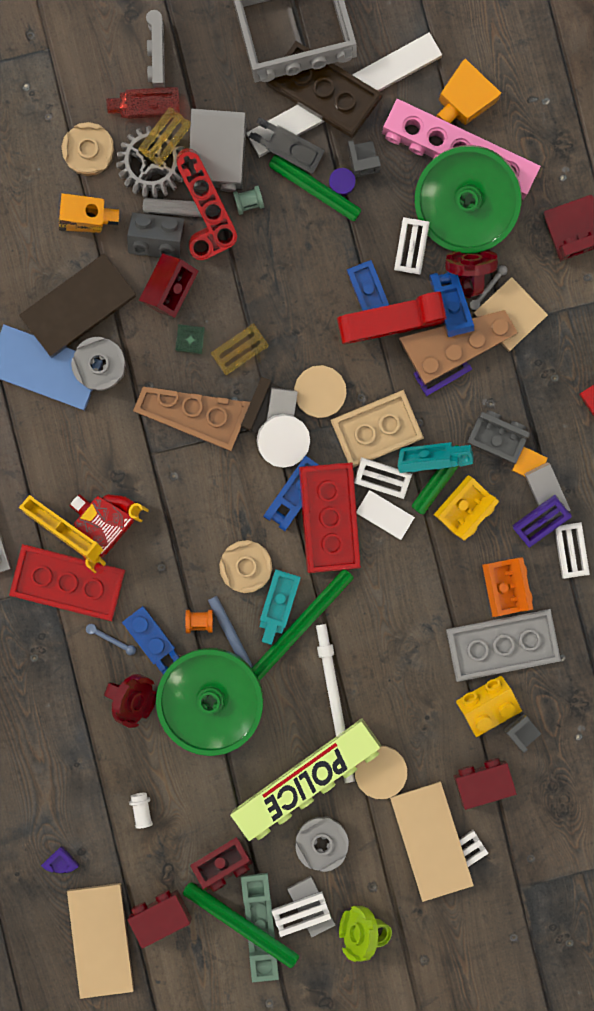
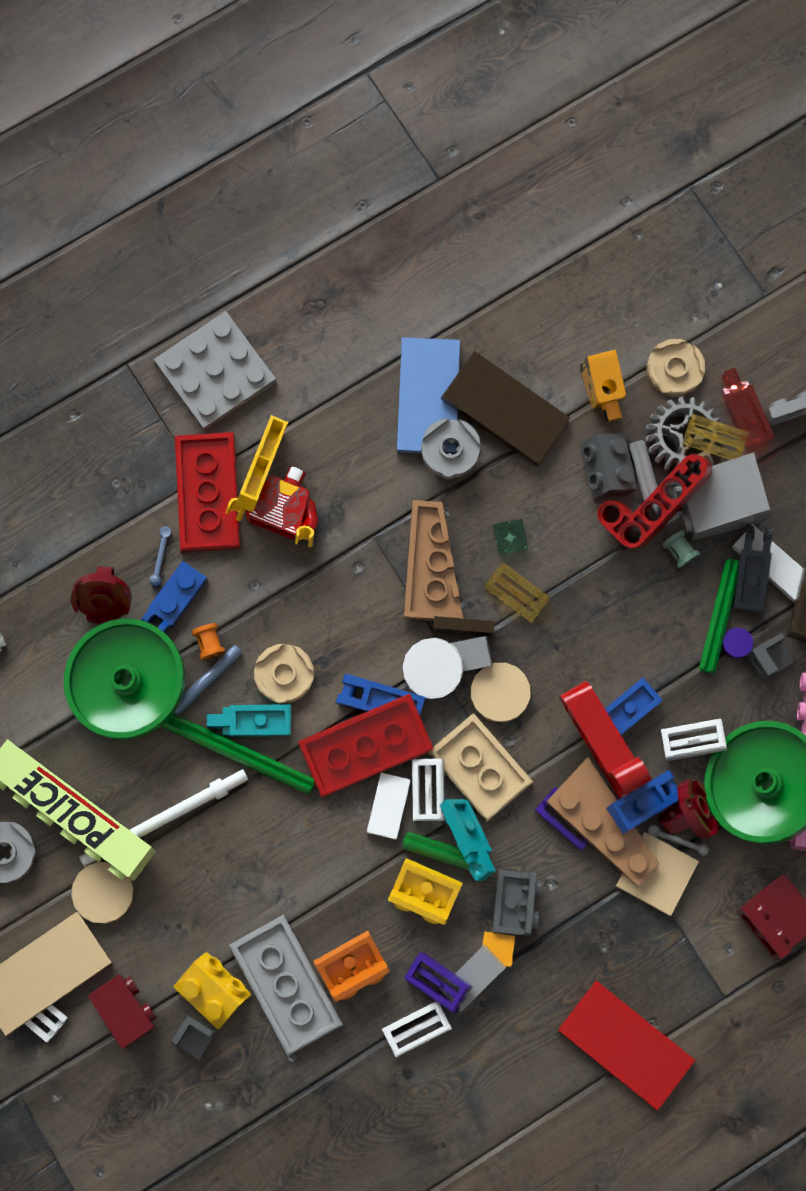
camera: 70 degrees right, 10 degrees down
dark red brick [139,253,199,318] -> none

